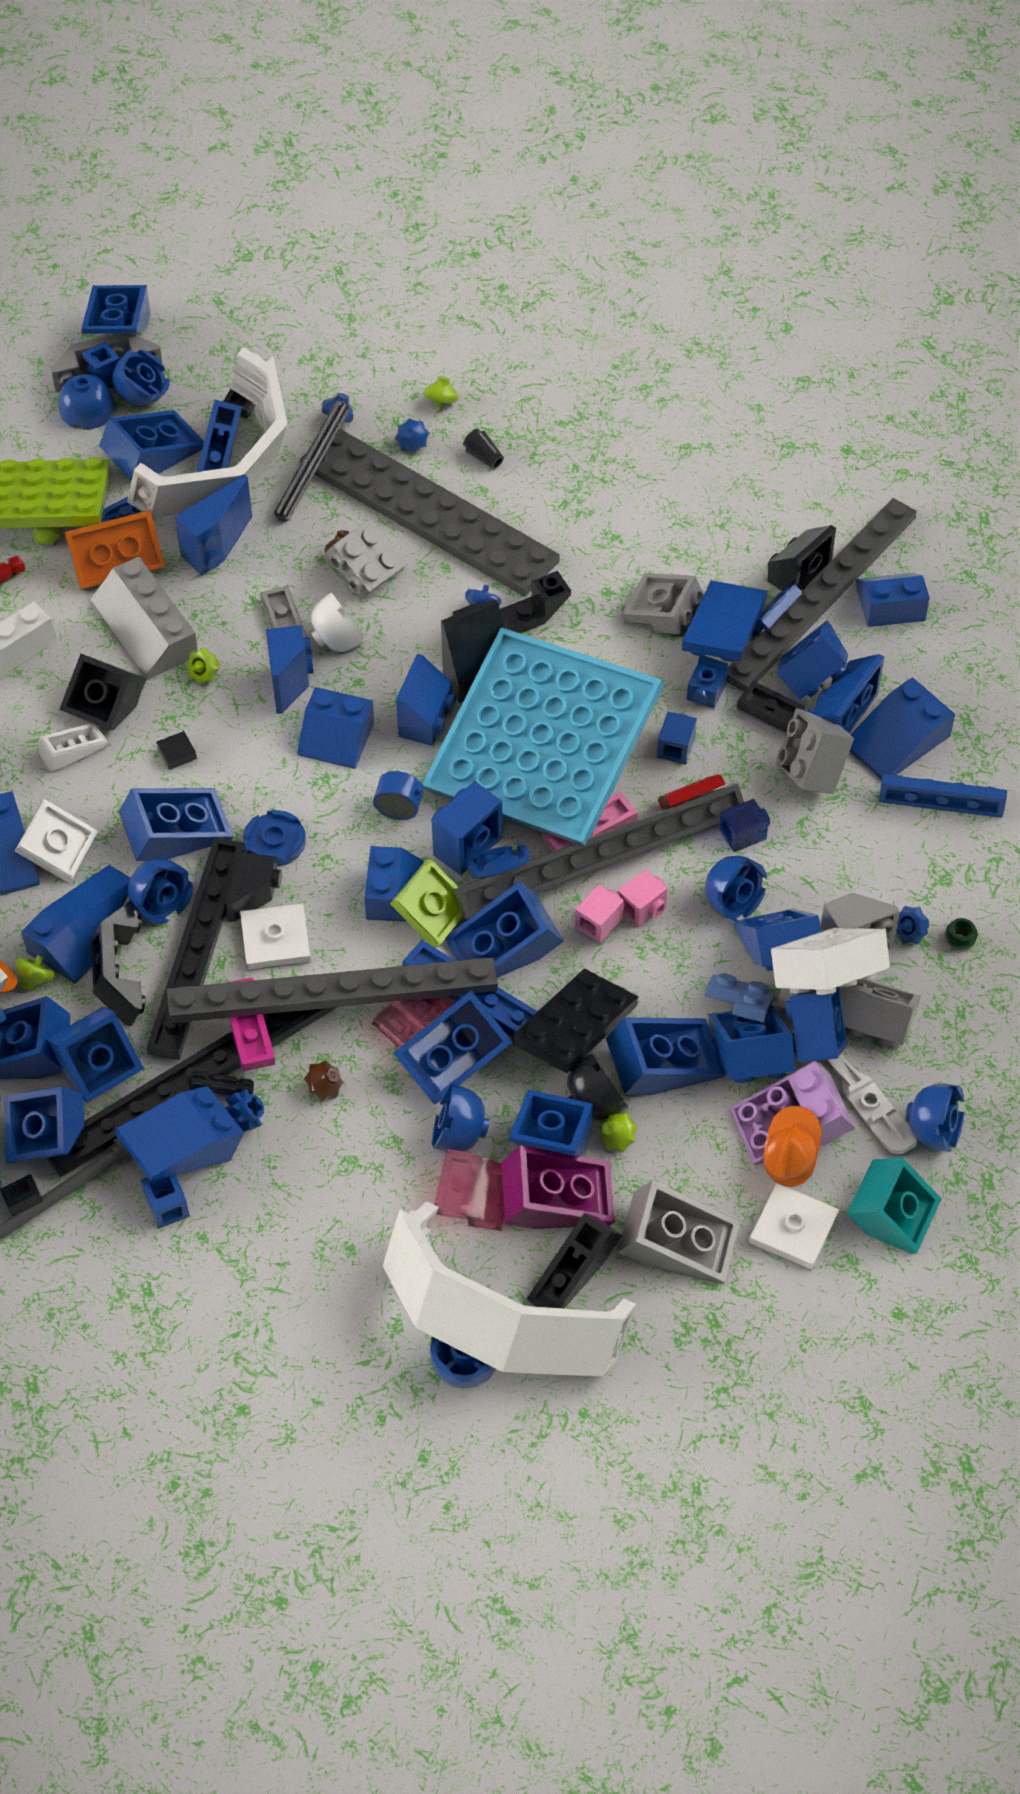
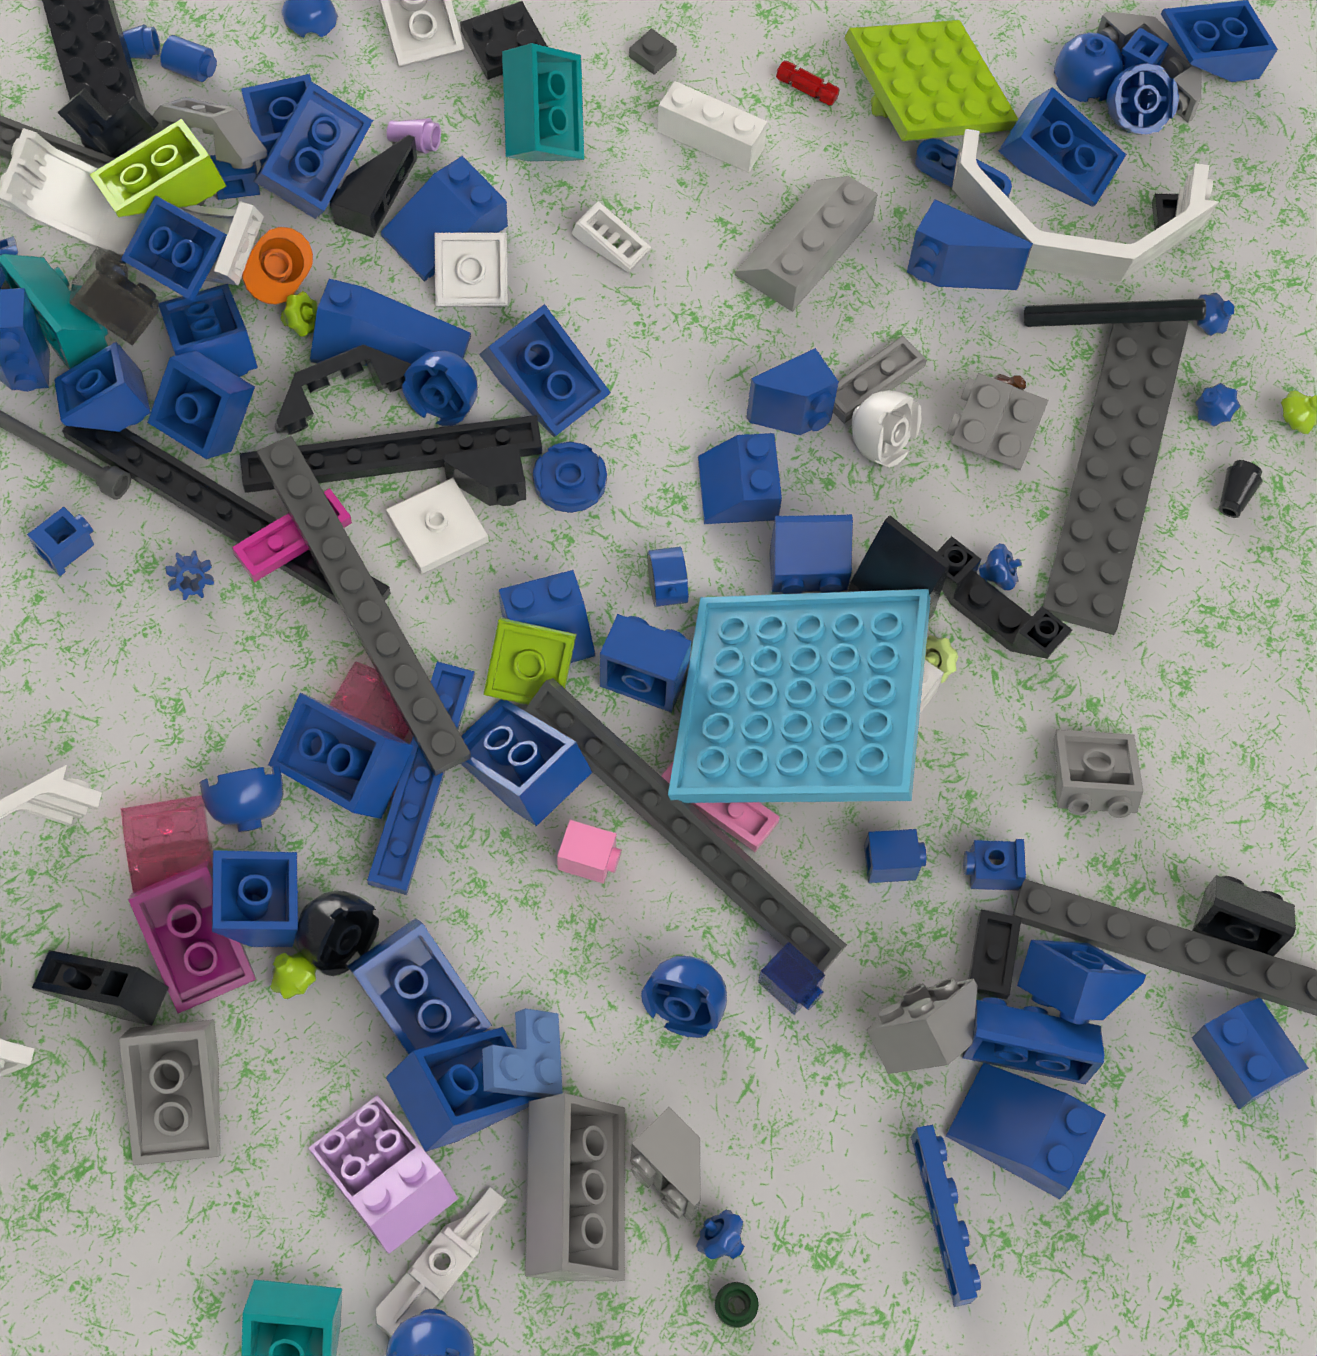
camera: 65 degrees right, 10 degrees up
black tile [0,1174,43,1217] -> none
black slope [59,653,147,731] -> none
orange plate [64,510,166,589] -> none
blue slope [115,1086,244,1181] -> none
black tile [156,731,197,769] -> none
lime piece [186,647,219,685] -> none
black axle [189,1071,254,1096] -> none
blue slope [197,400,242,472] -> none
reddish brown piece [304,1060,344,1101] -> none
blue tile [467,844,530,878] -> none
black plate [512,968,639,1074] -> none
bright pink brick [617,869,667,927] -> none
red tile [658,774,725,809] -> none
blue tile [682,580,768,662] -> none
blue slope [733,908,822,971] -> none
white plate [749,1183,839,1270] -> none
tile [752,585,802,636] -> none
orange piece [763,1106,822,1187] -> none
white brick [771,928,890,995] -> none
blue brick [786,987,847,1062] -> none

